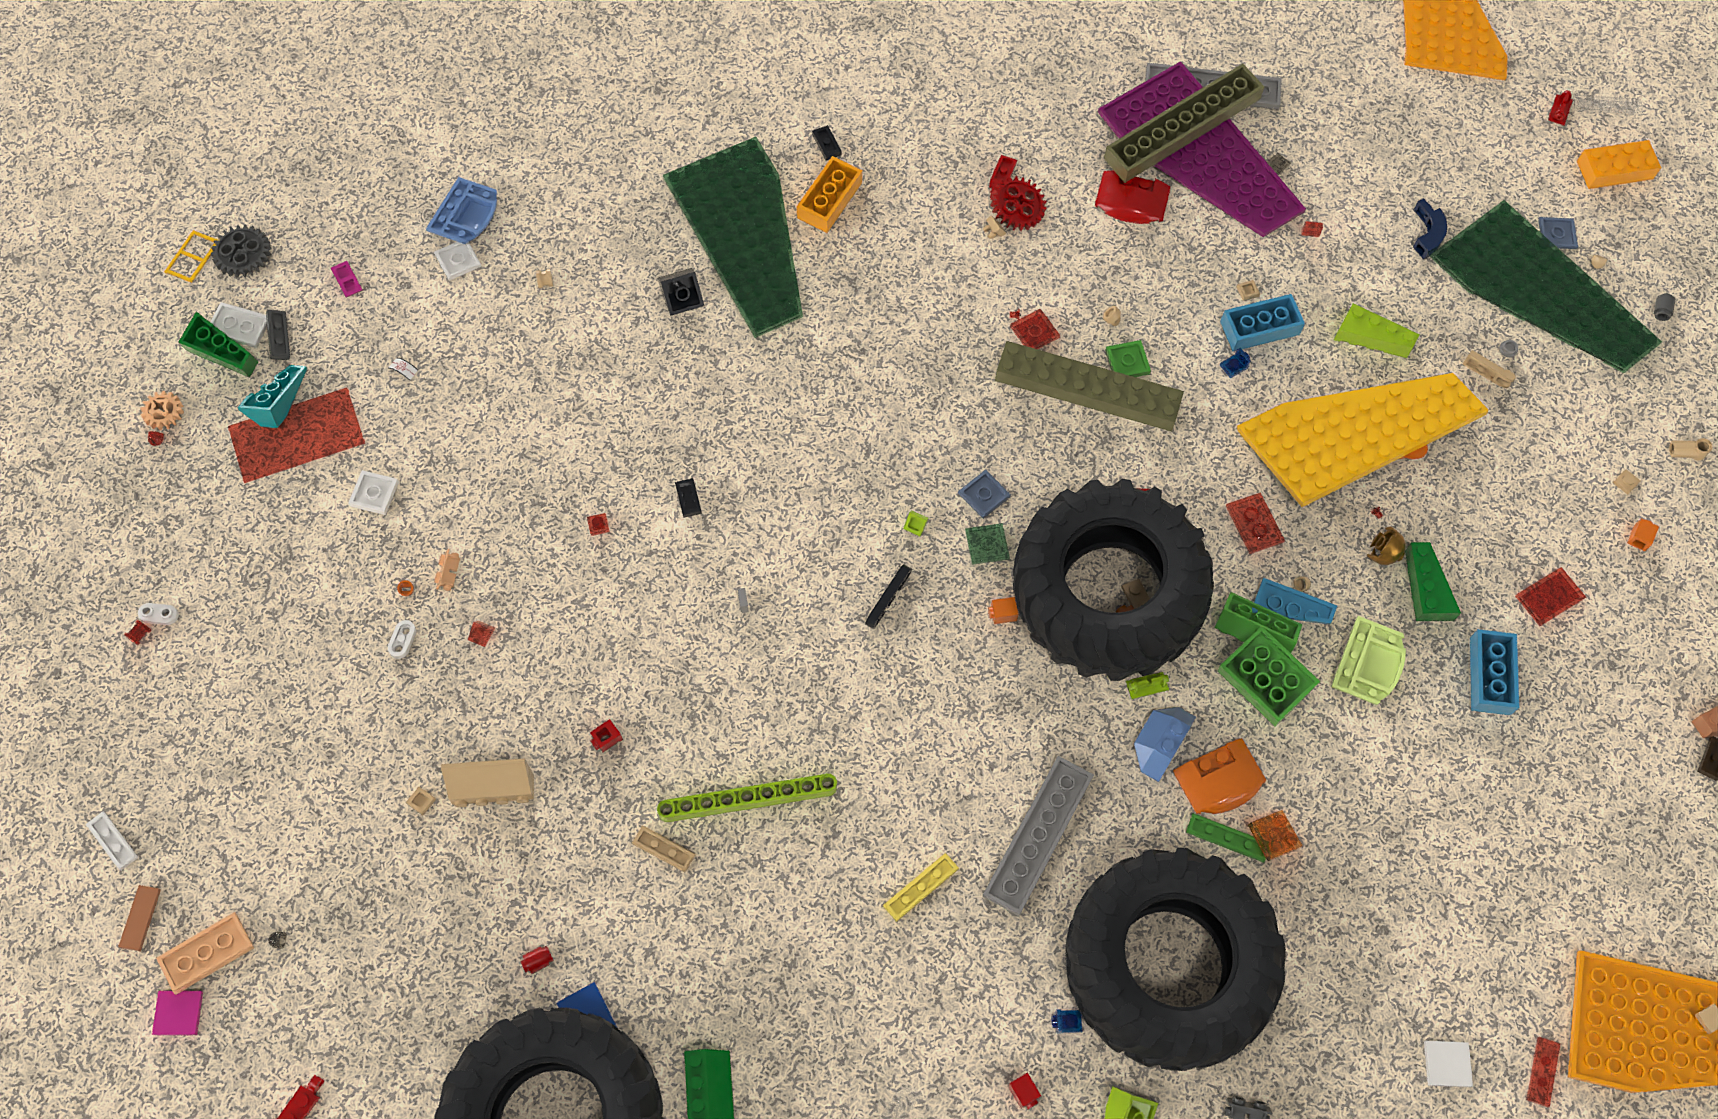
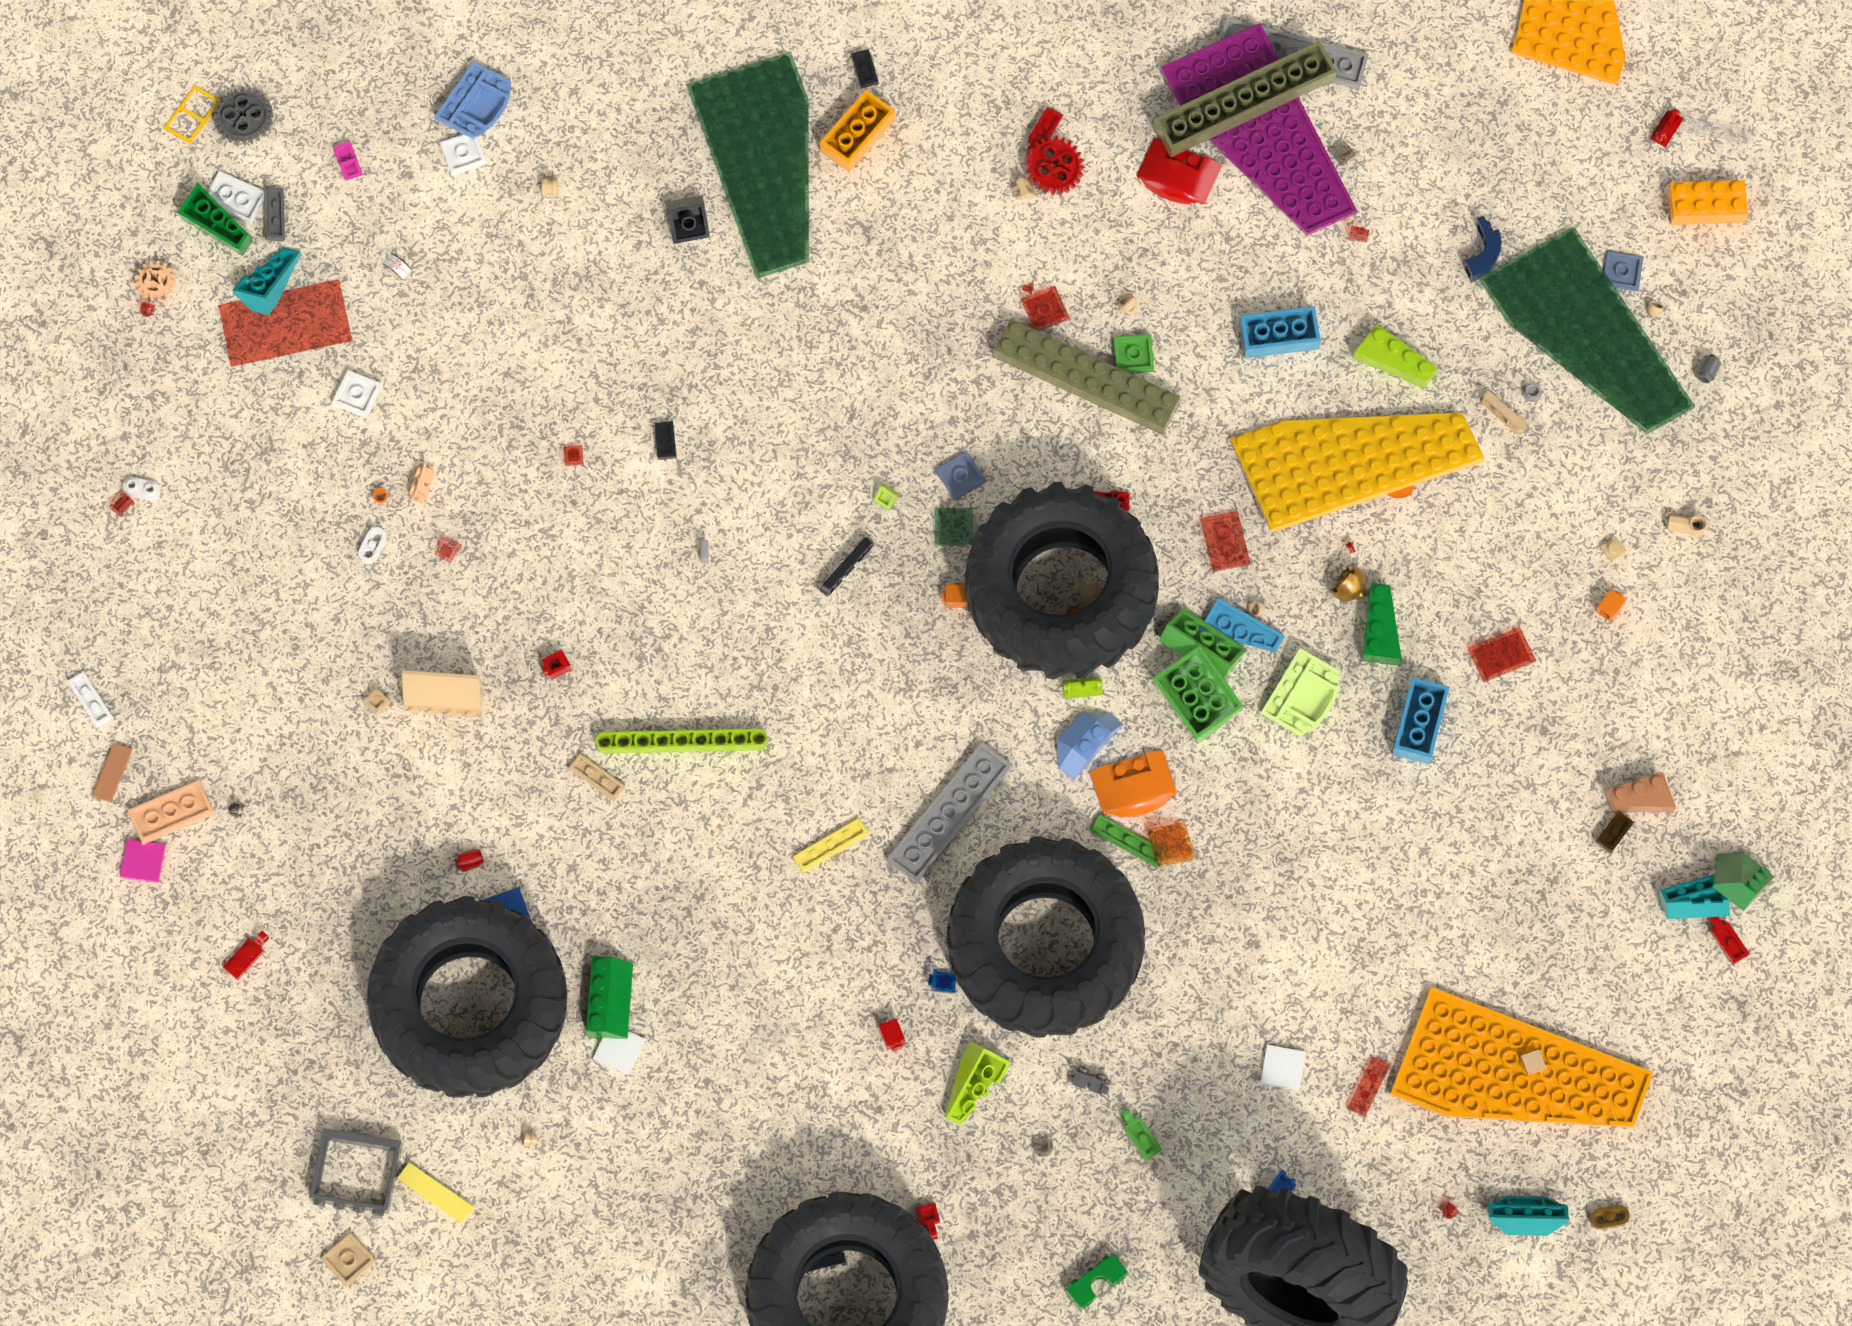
camera: 10 degrees right, 5 degrees up
clear blue bracket [1220,348,1251,379] -> none
tan tile [1236,280,1260,301] -> none

